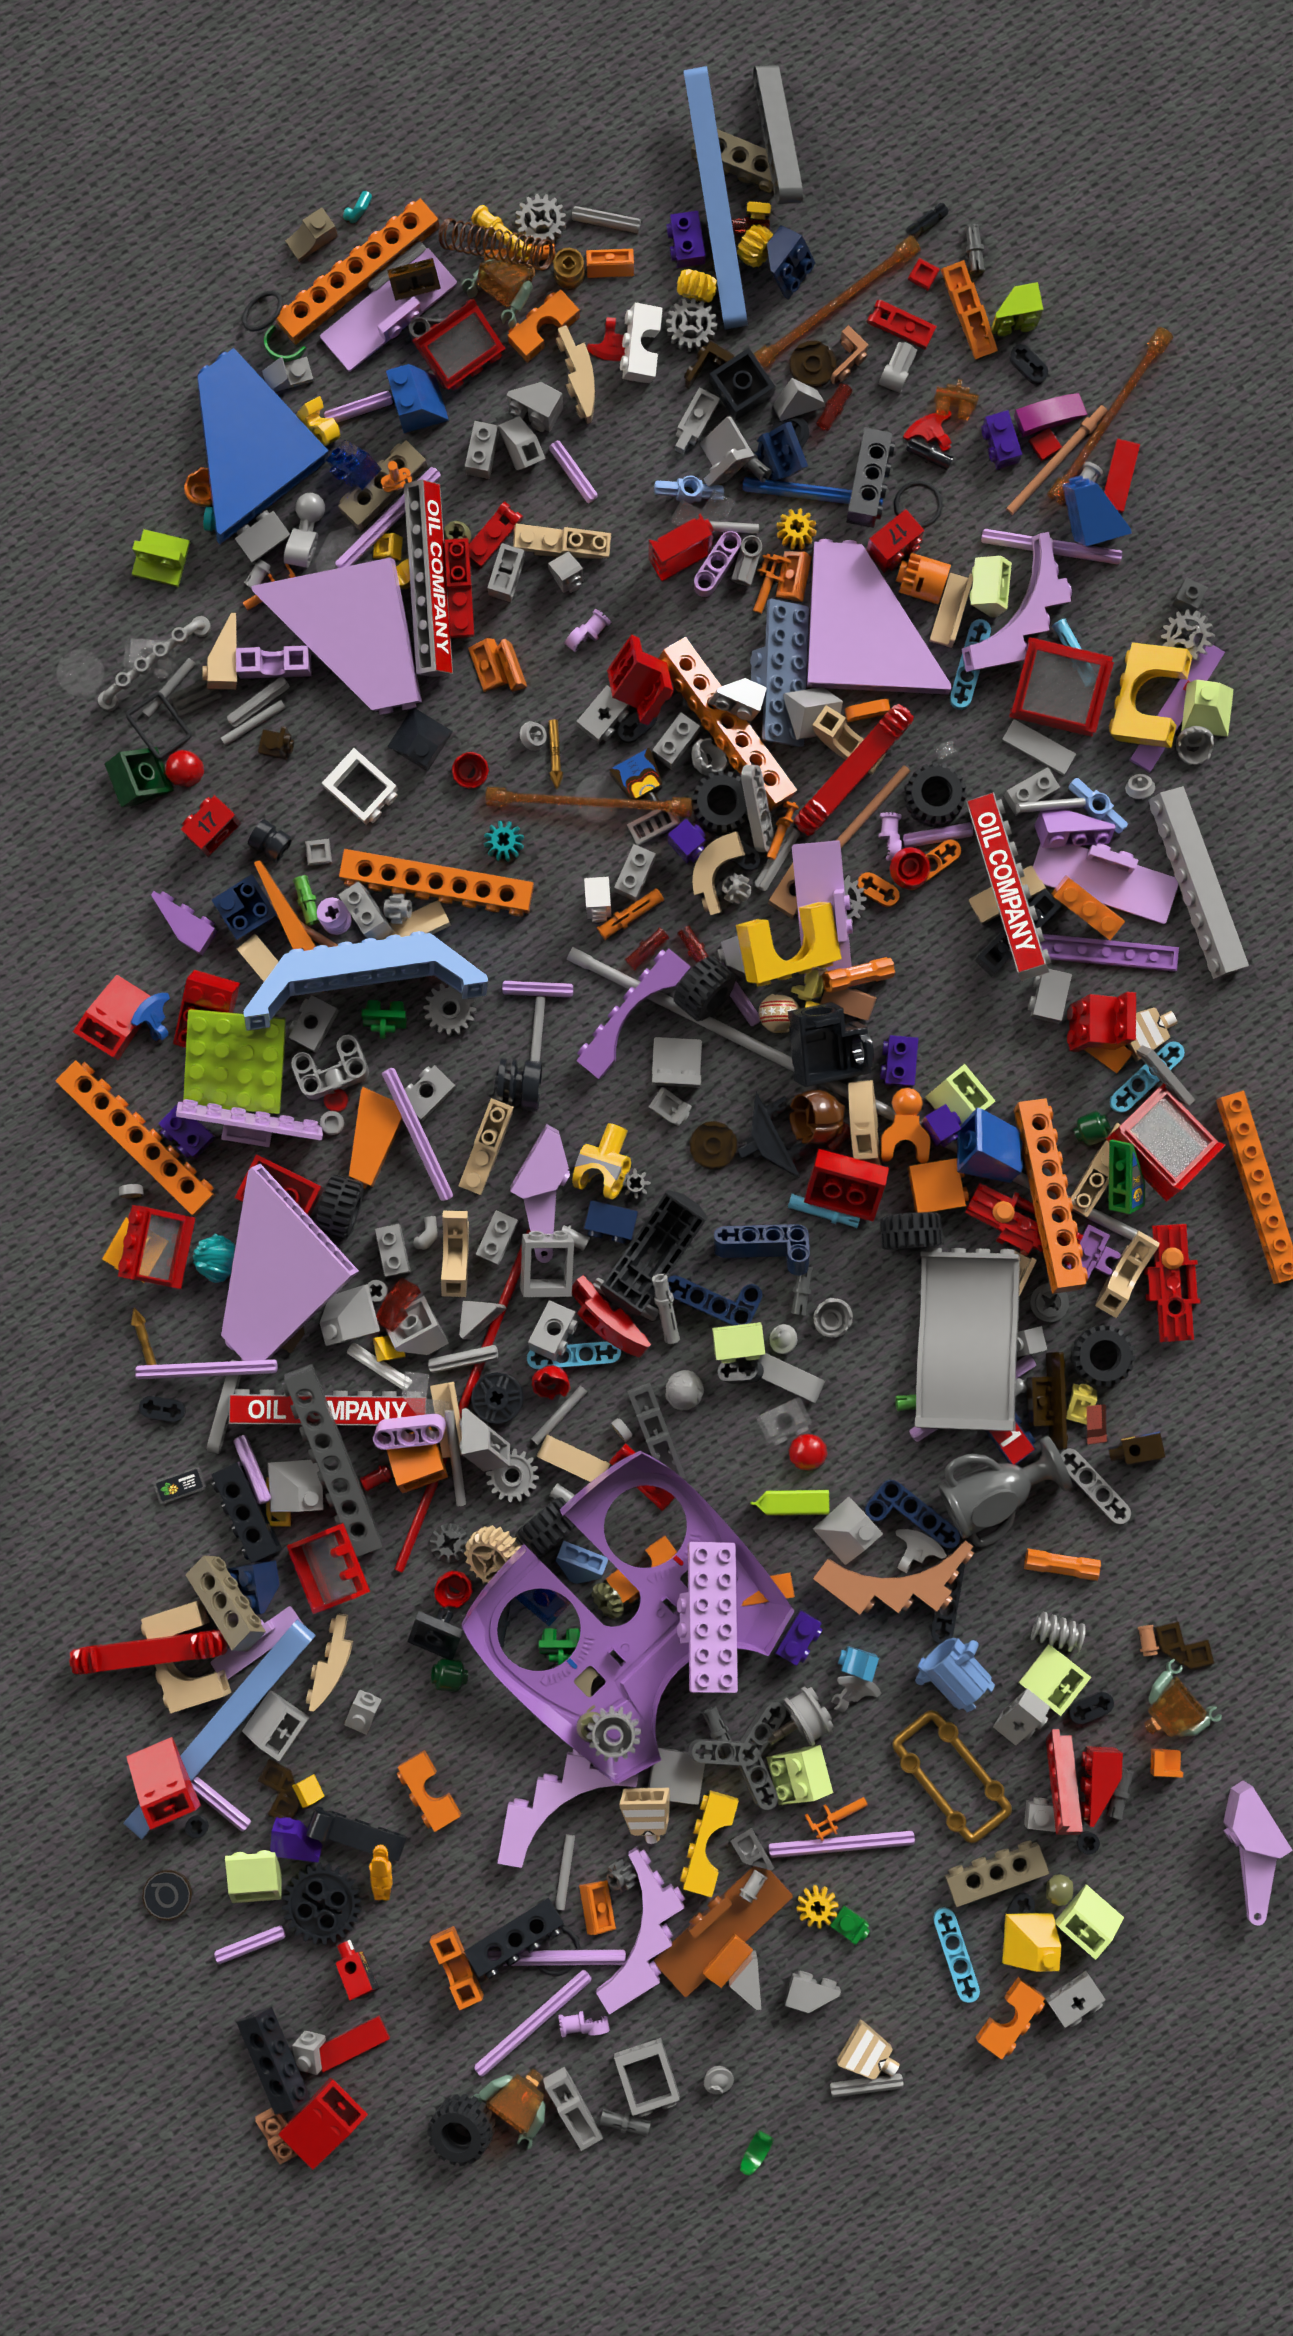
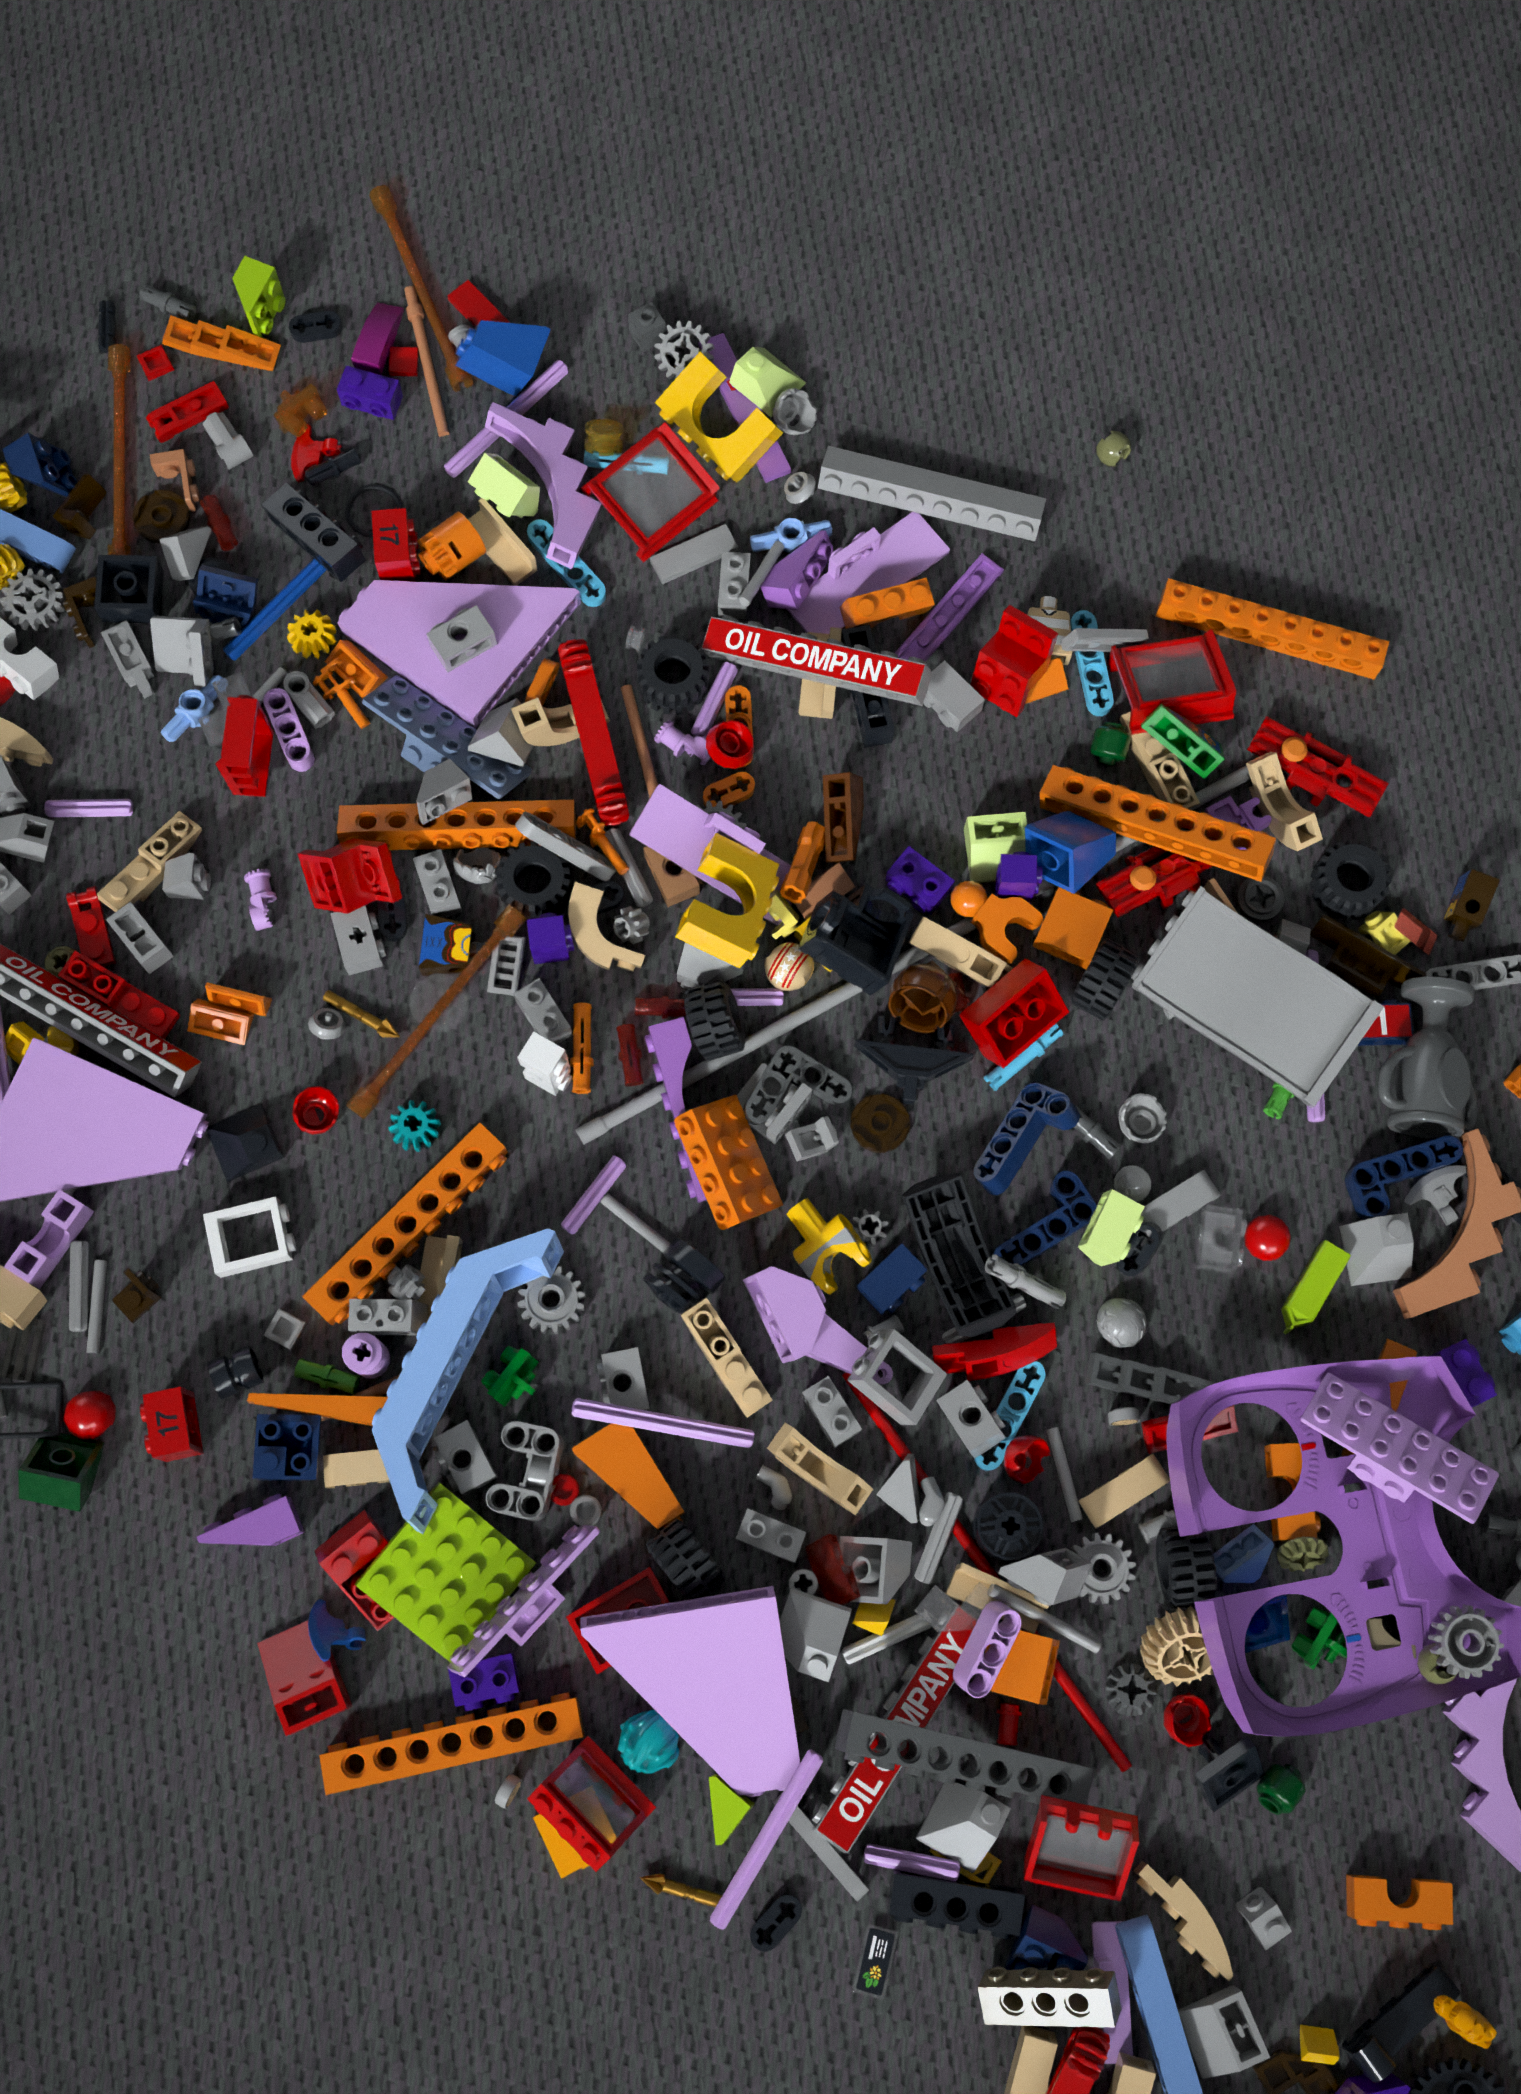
camera: 60 degrees left, 10 degrees down
none -> dark brown bracket [53,474,106,539]
none -> light grey brick [426,605,497,673]
none -> clear yellow wheel [584,419,624,456]
none -> orange bracket [674,1094,783,1230]
none -> lime slope [709,1774,755,1845]
none -> dark grey beam [743,1046,852,1125]
none -> reddish brown slope [823,772,864,863]
none -> light grey arm [919,1477,945,1526]

